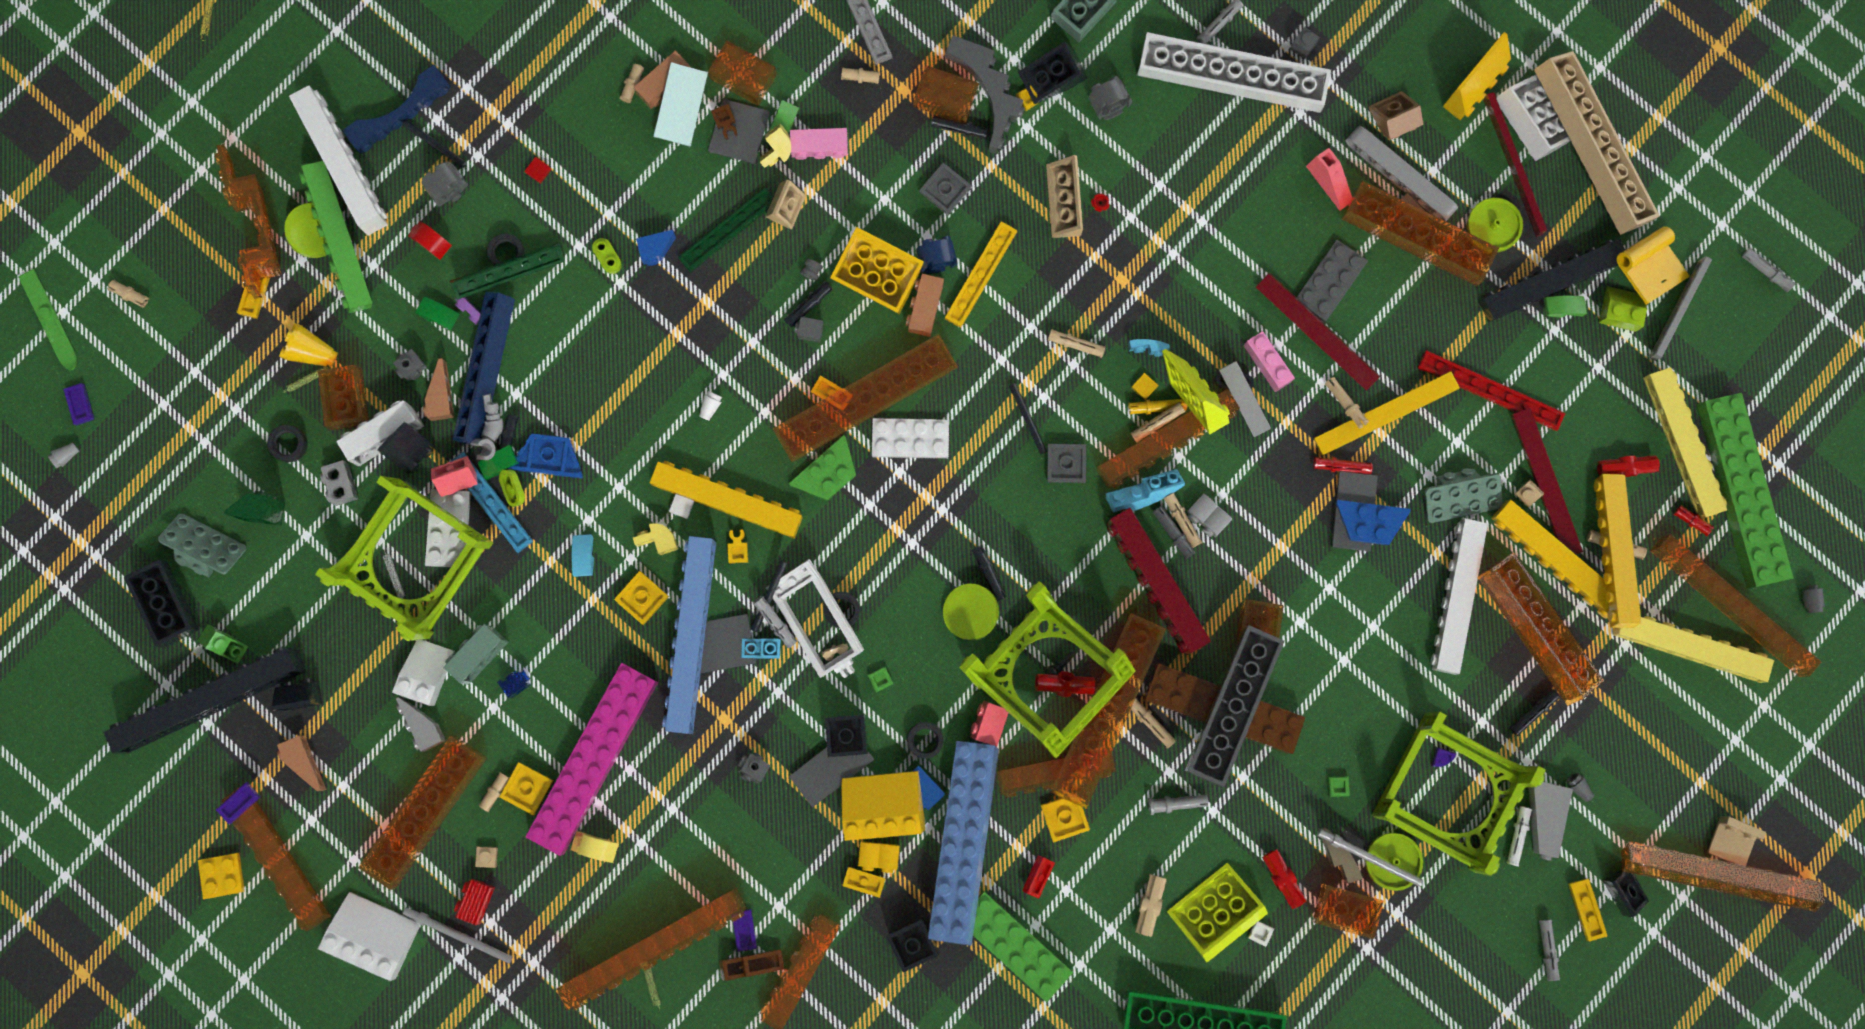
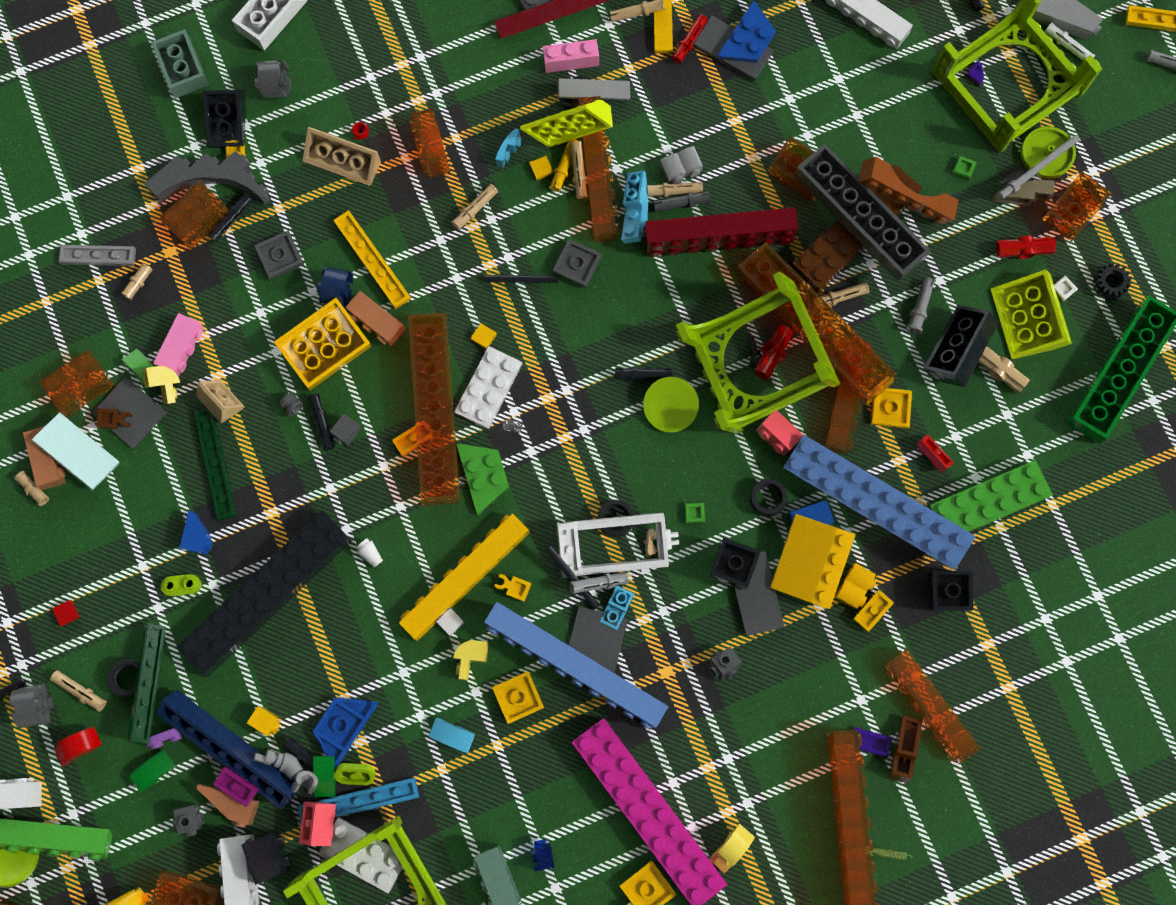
camera: 60 degrees left, 5 degrees down
none -> tan pin [50,670,107,712]
none -> black brick [176,510,352,677]
none -> magenta plate [213,767,259,807]
none -> yellow brick [247,706,282,736]
none -> clear orange brick [410,108,451,178]
none -> yellow tile [471,323,497,350]
none -> clear tile [502,420,522,432]
none -> dark orange arch [859,157,958,225]
none -> black brick [923,305,999,388]
none -> black tyre [1093,263,1132,300]

